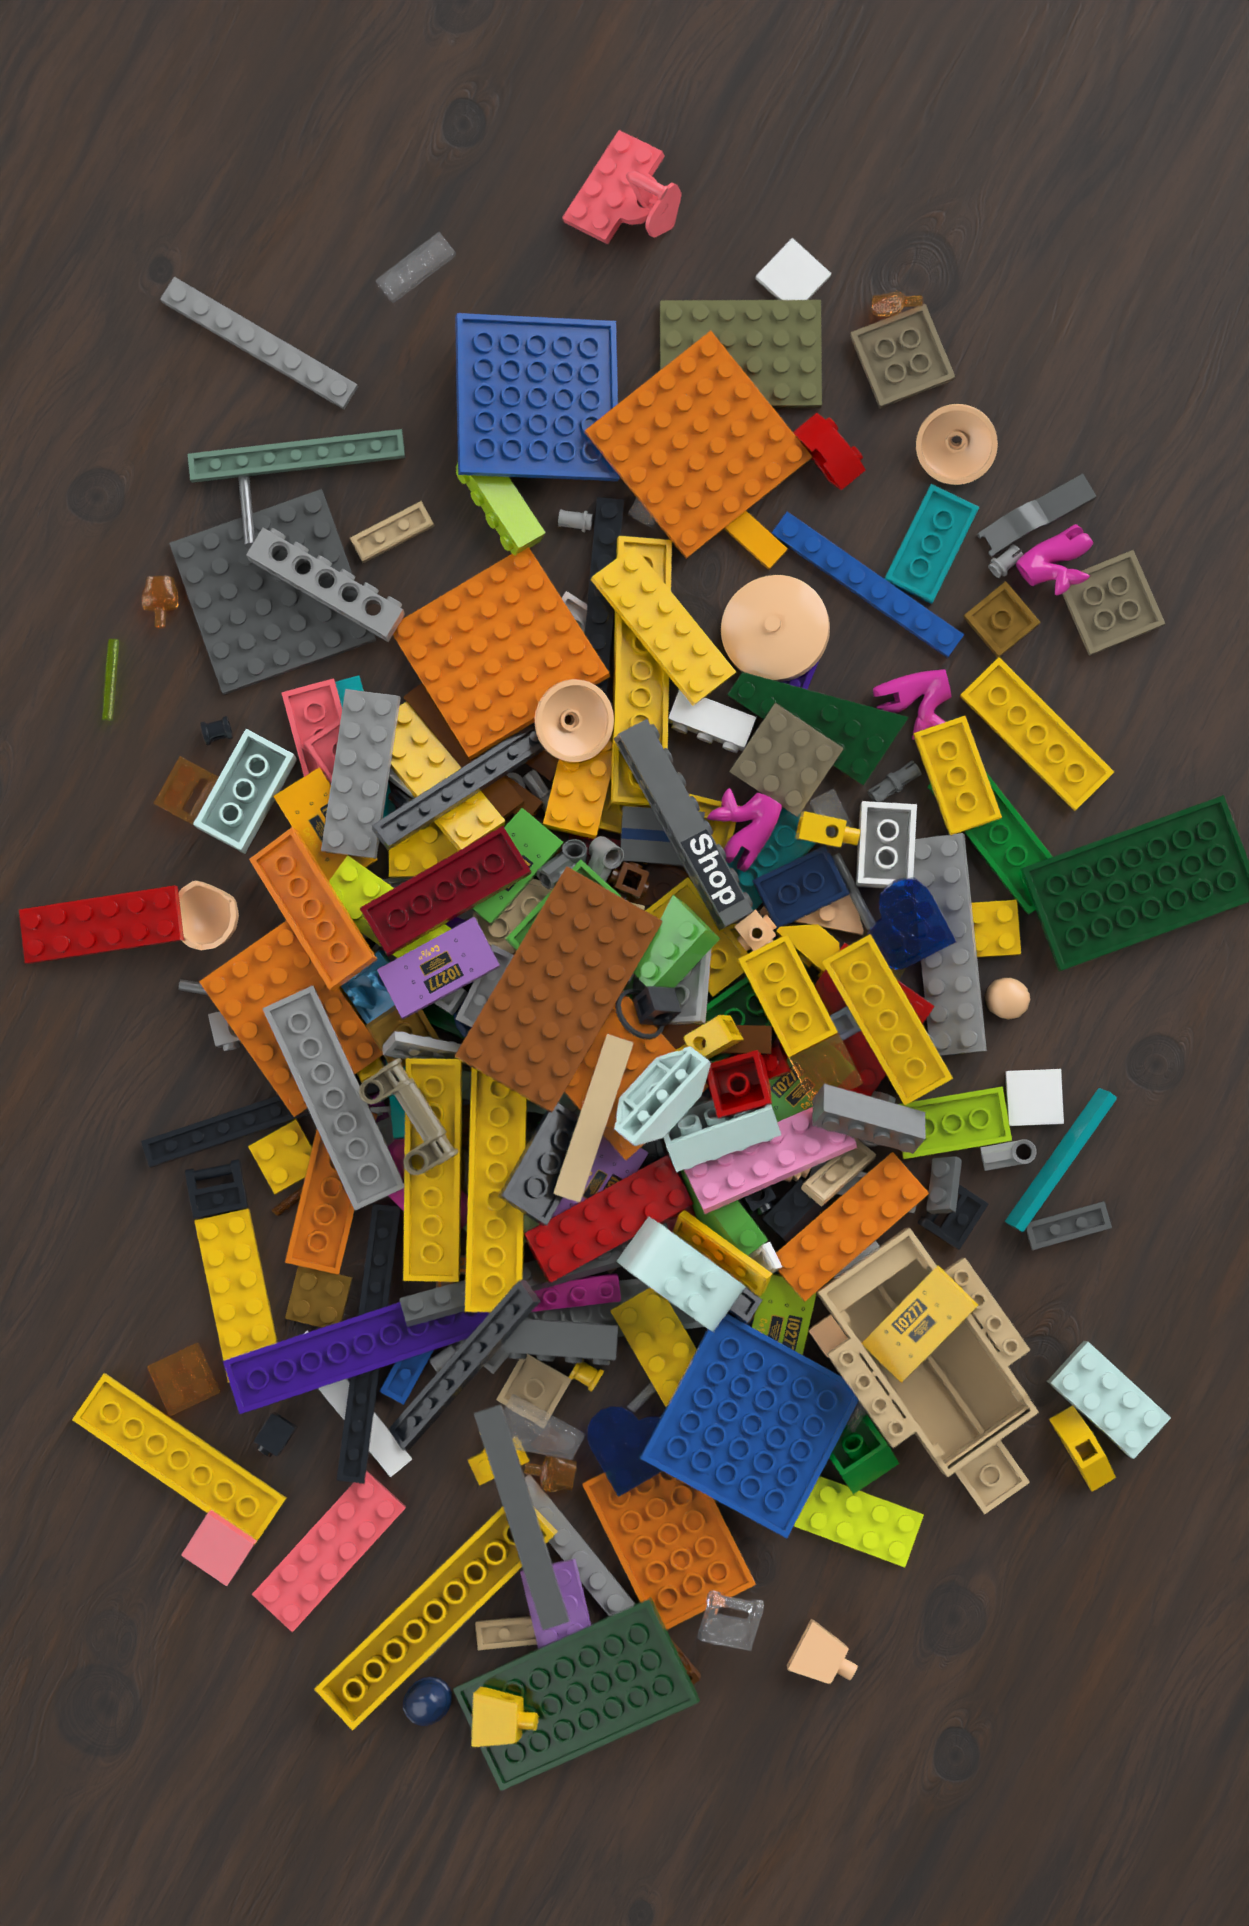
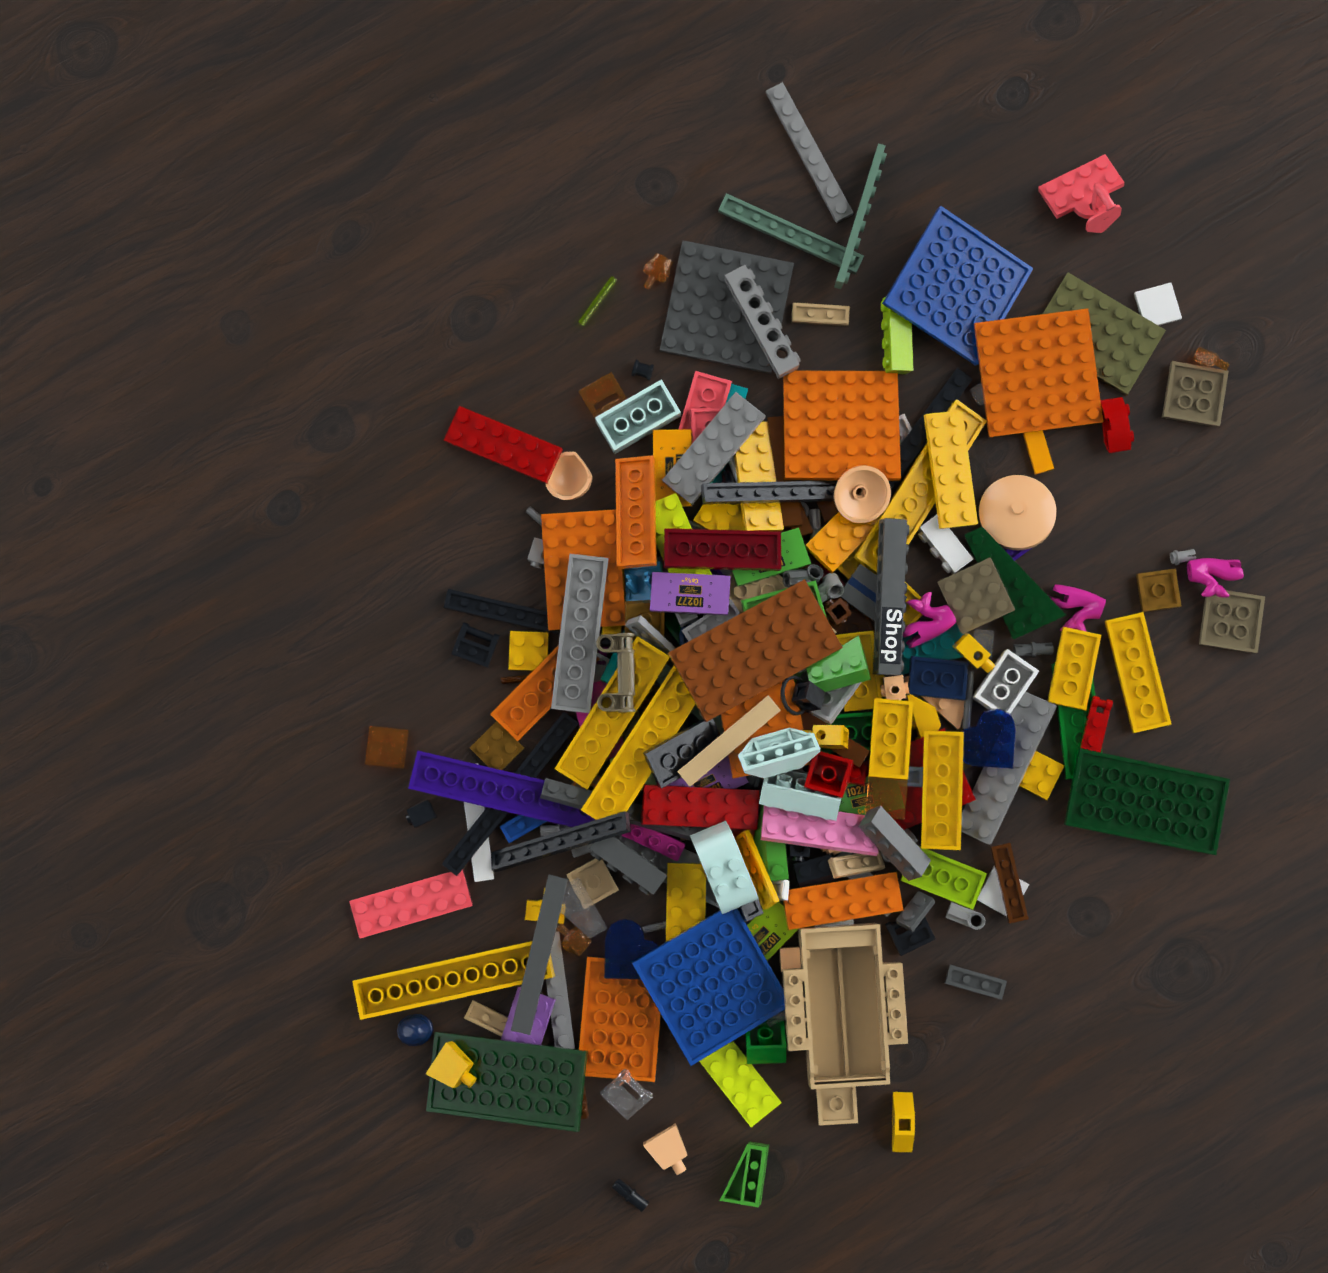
camera: 25 degrees right, 0 degrees up
yellow plate [72,1373,287,1545] -> none
coral tile [181,1510,256,1586] -> none
yellow plate [194,1209,278,1383] -> none
flat silver bar [239,475,255,549] -> none
clear plate [376,232,456,303] -> none
light grey pin [558,509,593,532] -> none
yellow bush [569,1358,604,1392] -> none
blue plate [771,512,964,658] -> none
yellow tile [861,1266,978,1383] -> none
teal tile [884,484,979,604] -> none
light nougat dish [916,404,998,485] -> none
dark grey piece [977,474,1096,558] -> none
light nougat hair [985,978,1030,1020] -> none
teal tile [1004,1088,1117,1232] -> none
light aqua brick [1047,1341,1171,1459] -> none
none -> black axle [612,1179,649,1212]
none -> bright green wedge [719,1141,769,1207]
none -> sand green plate [834,143,887,289]
none -> reddish brown plate [990,843,1029,924]
none -> red plate [1080,696,1113,753]

